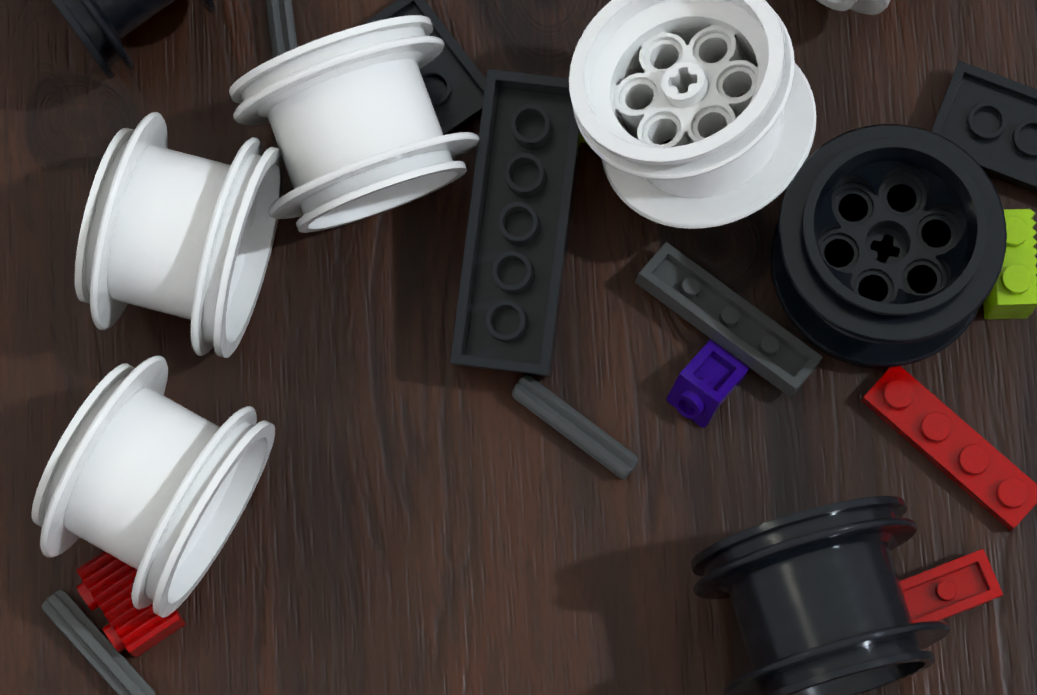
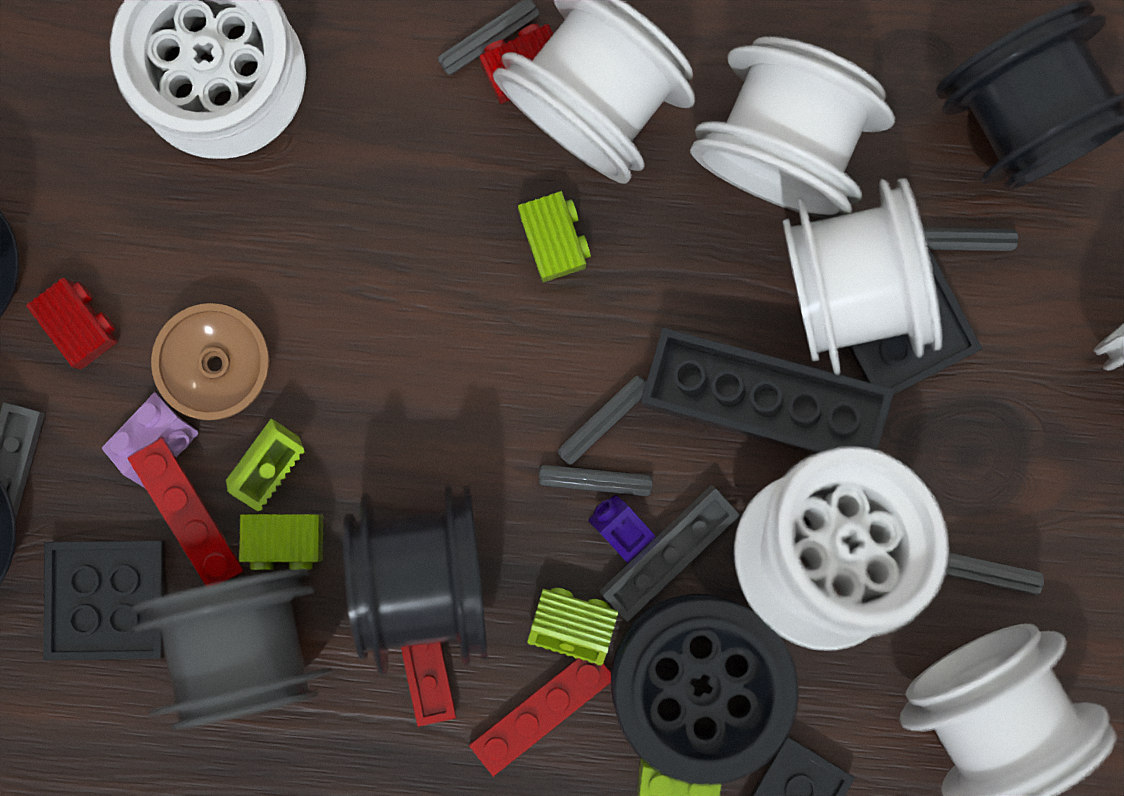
camera: 90 degrees right, 10 degrees up
none -> lime brick [518,191,591,283]
none -> lime brick [527,588,618,665]
none -> dark grey axle [538,465,653,496]

